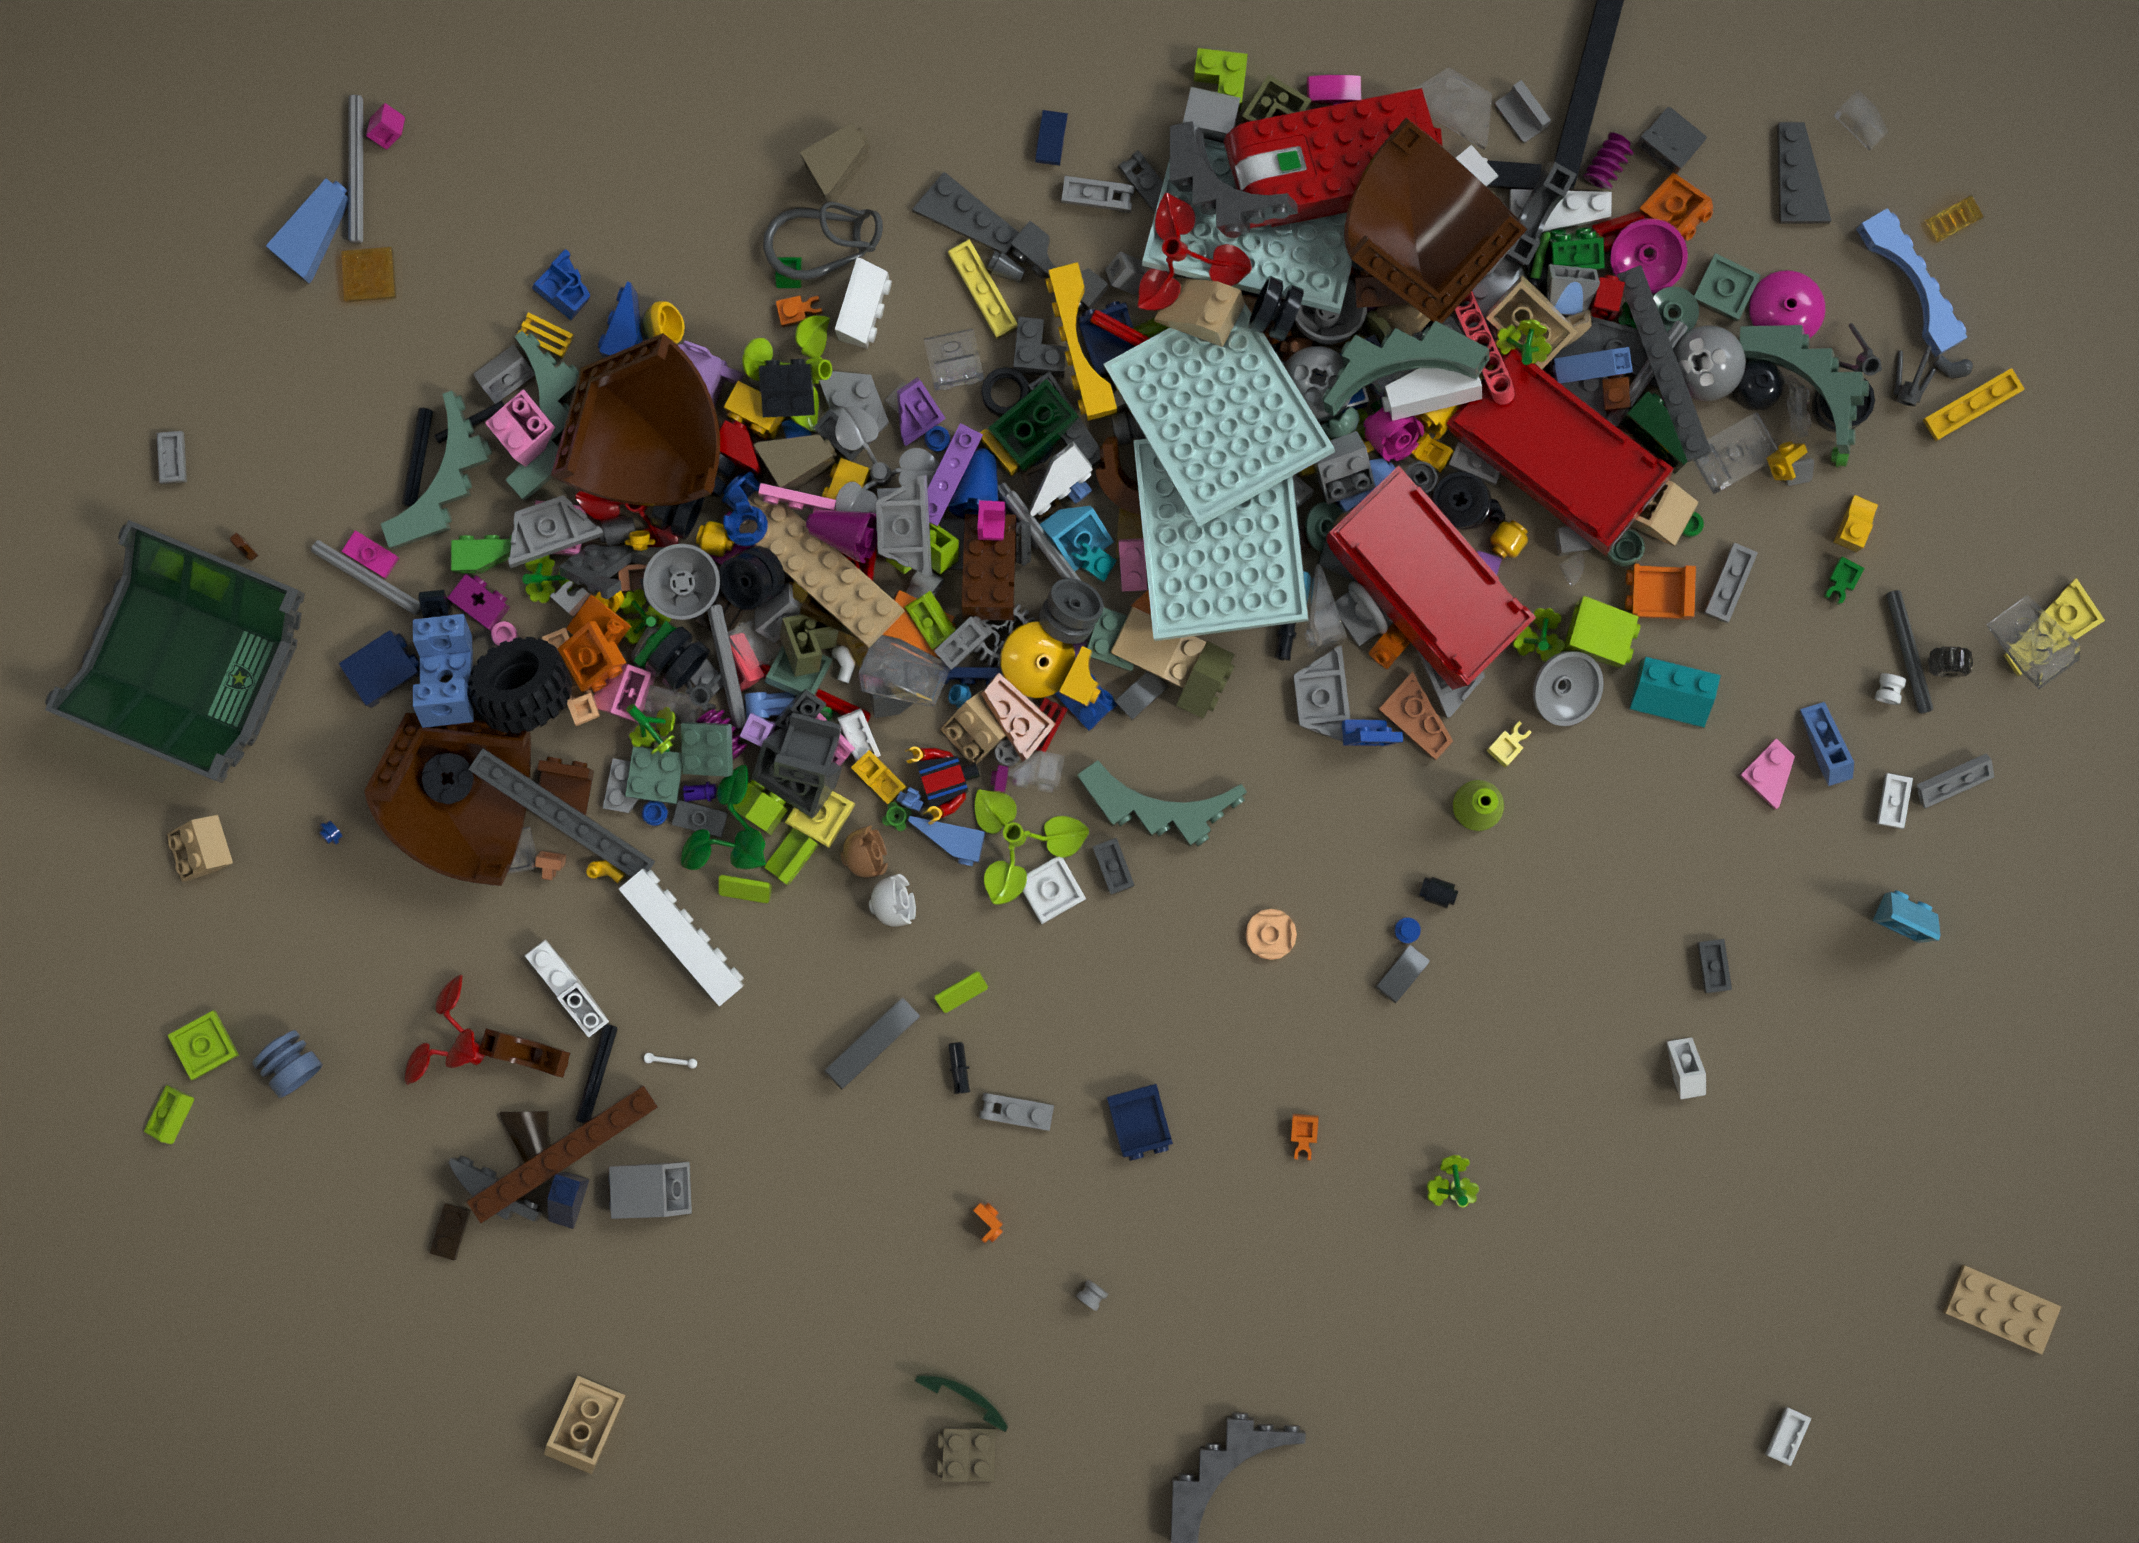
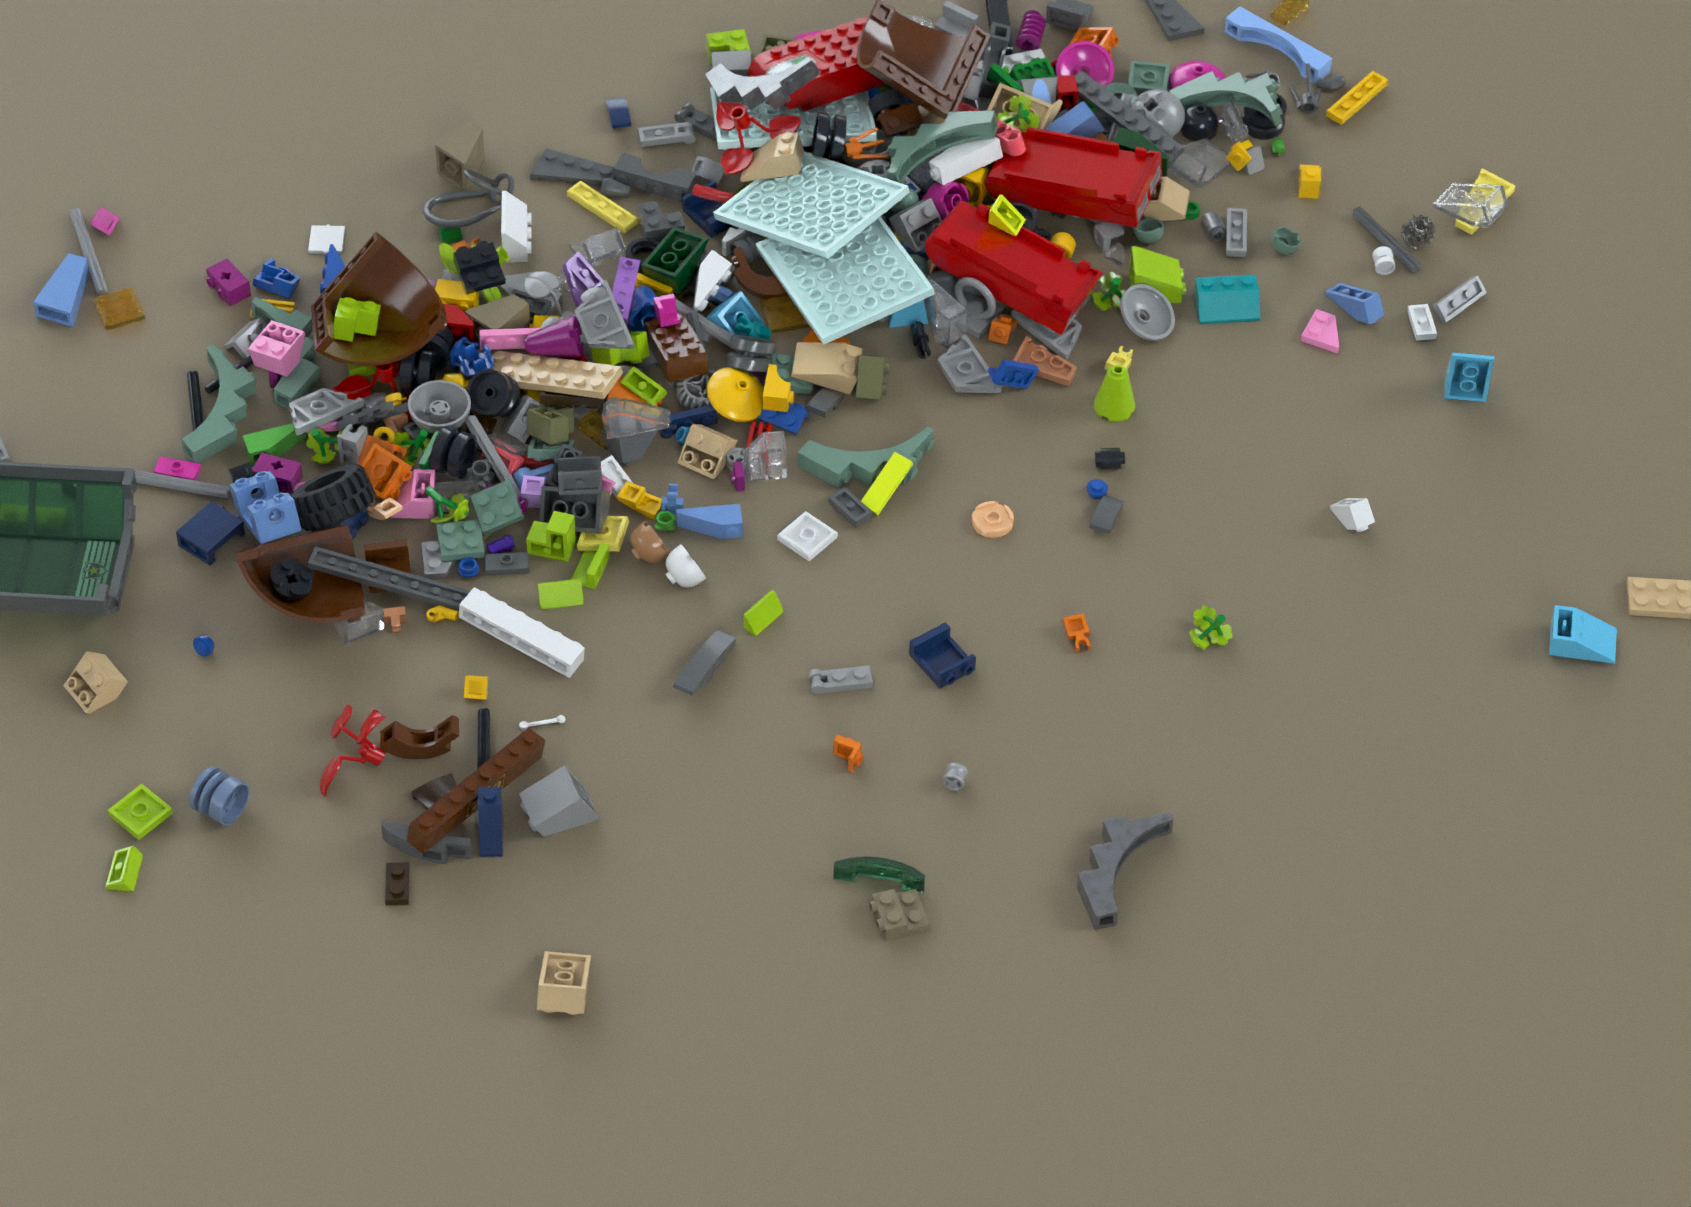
camera: 25 degrees left, 35 degrees down
white slope [525,939,609,1038] -> none
green plant [681,764,766,870] -> none
white arm [832,646,855,684] -> none
torso [905,746,980,825] -> none
light grey hinge [934,616,993,670] -> none
black axle [949,1042,971,1094] -> none
lime plant [975,789,1089,905] -> none
wing [981,673,1056,762] -> none
yellow arch [1045,262,1117,421] -> none
bright pink plate [1119,538,1148,592] -> none
orange panel [1625,564,1696,620] -> none
dark grey plate [1697,939,1732,993] -> none
white plate [1765,1407,1811,1466] -> none
green plate [1824,556,1865,605] -> none
none -> magenta brick [206,258,251,306]
none -> white piece [308,224,345,255]
none -> lime brick [333,297,381,342]
none -> yellow plate [464,675,488,700]
none -> orange plant [843,128,889,160]
none -> neon yellow tile [861,452,913,515]
none -> green plate [987,63,1023,92]
none -> neon yellow slope [988,195,1026,236]
none -> flat silver brick [1201,212,1227,241]
none -> sand green hair [1270,227,1302,255]
none -> medium azure slope [1549,605,1617,664]

